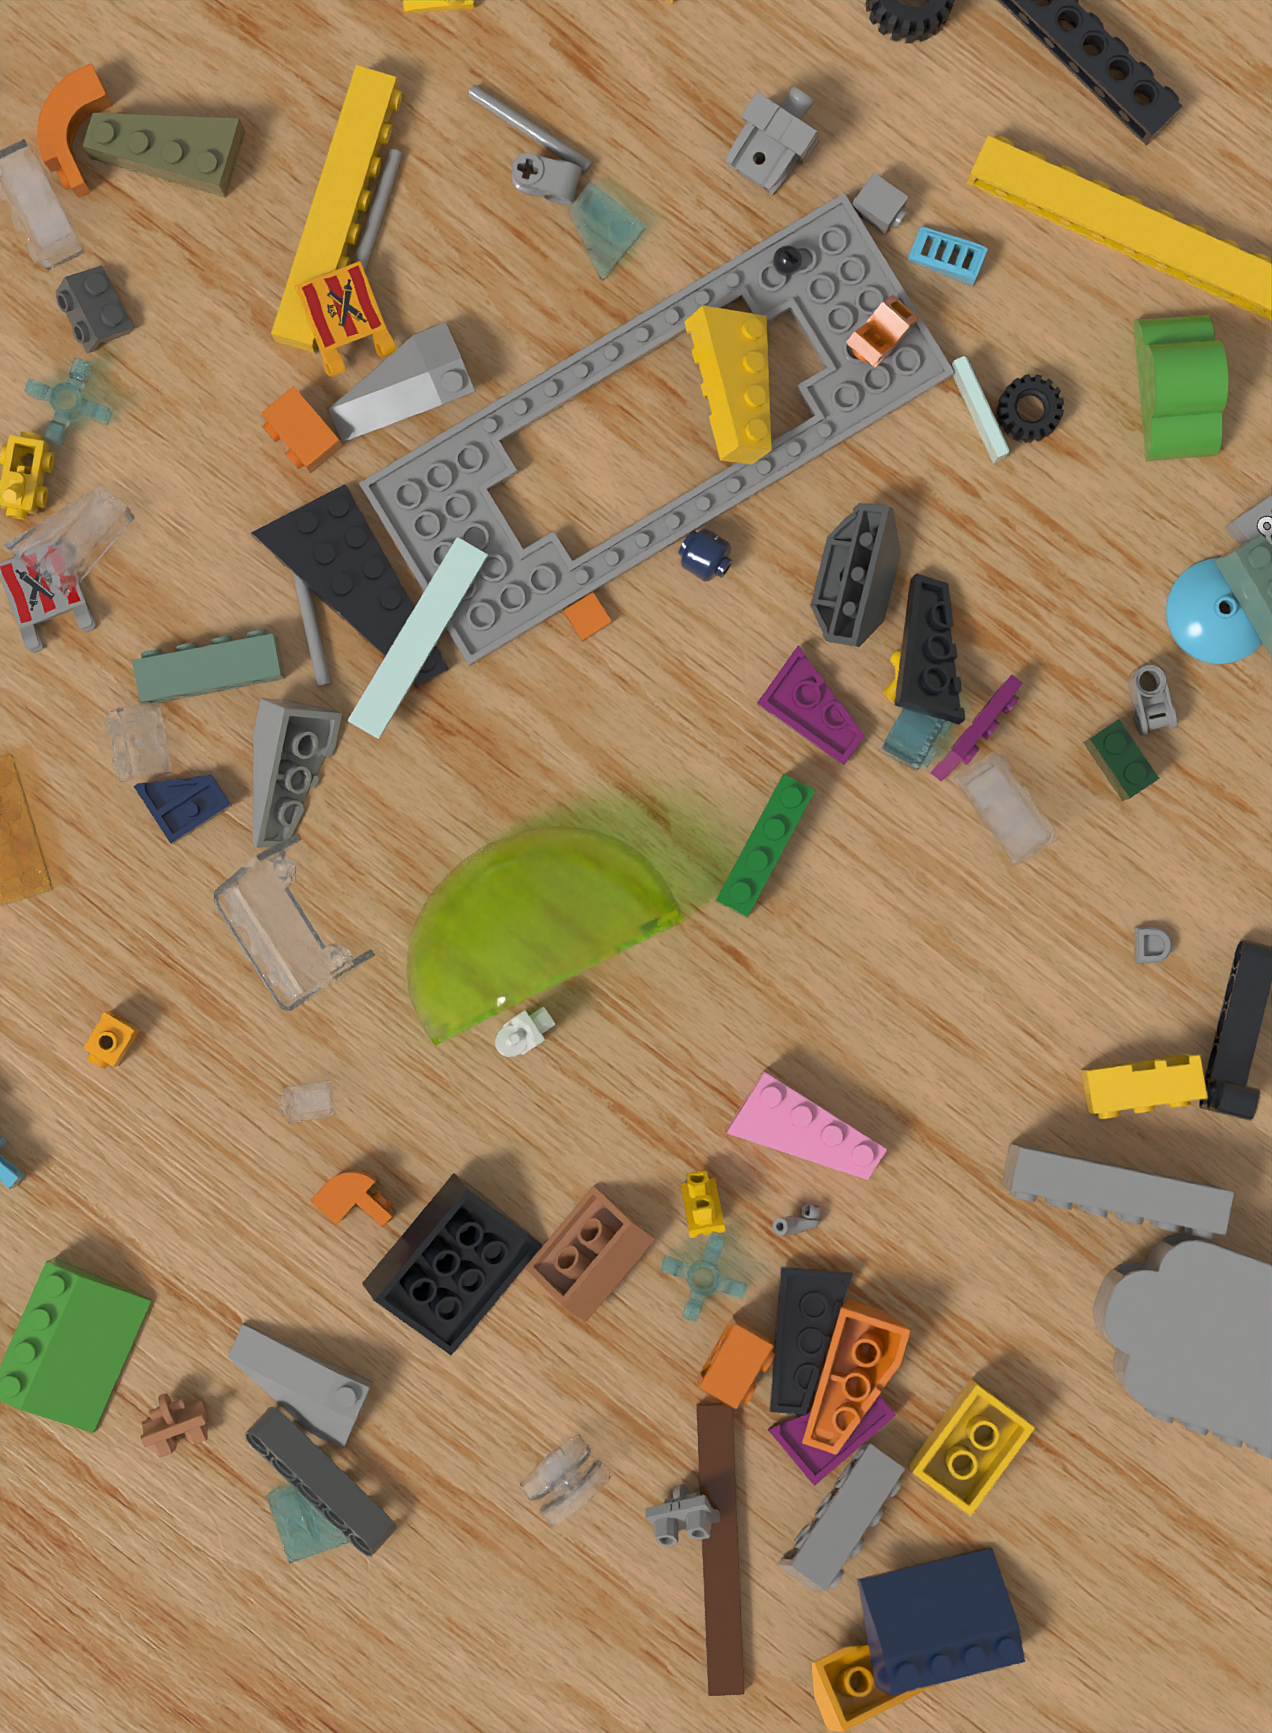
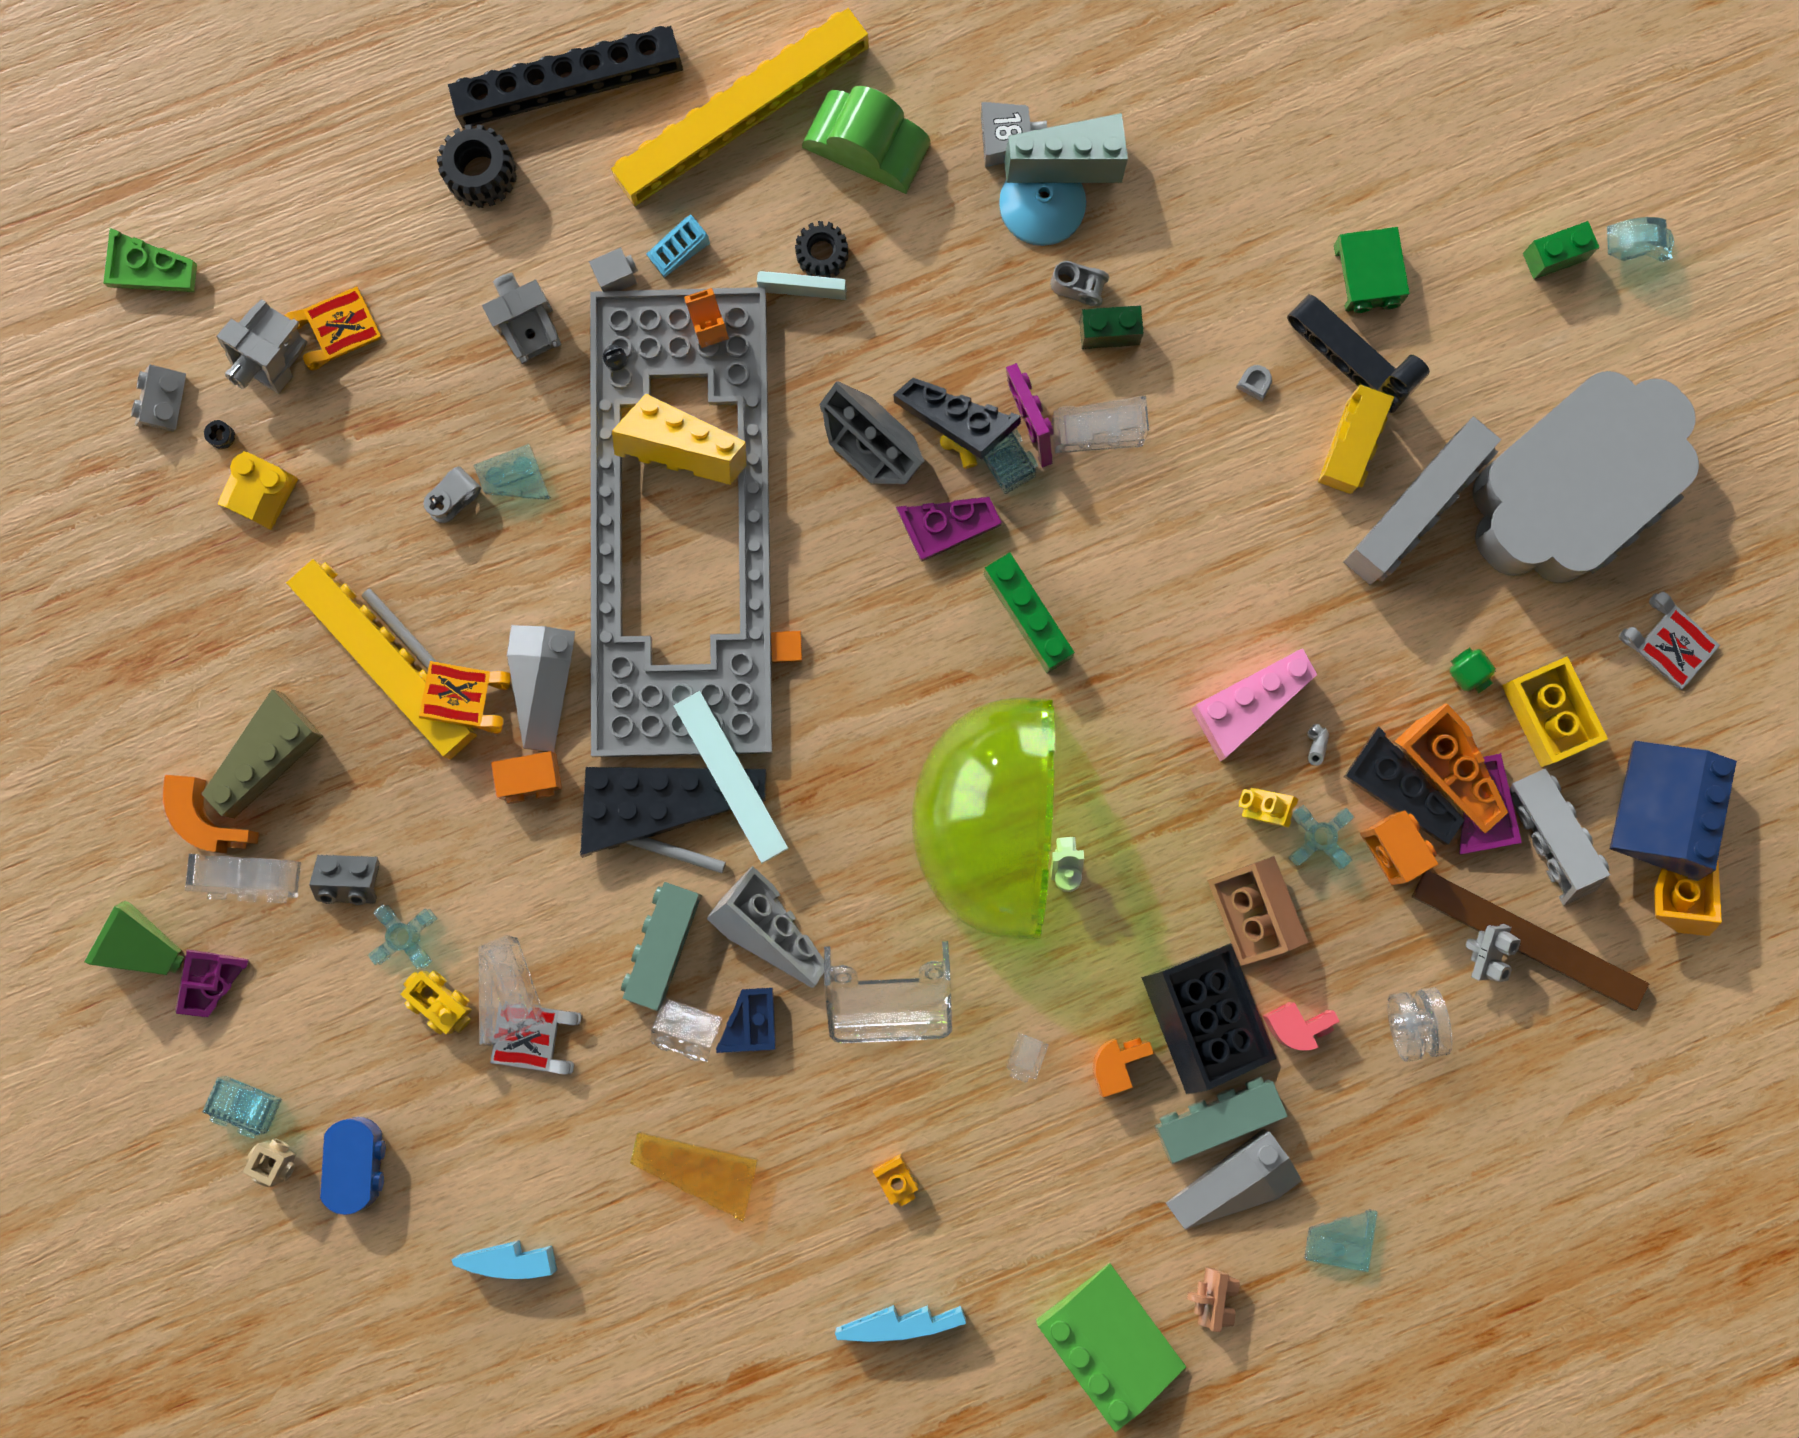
camera: 50 degrees left, 5 degrees down
dark grey beam [245,1407,396,1557] -> none
light grey bar [468,85,592,173] -> none
dark blue head [678,529,733,582] -> none
none -> sand green brick [1154,1077,1288,1164]
none -> coral brick [1262,1002,1340,1051]
none -> green head [1449,647,1496,693]
none -> light grey flag [1619,592,1720,690]

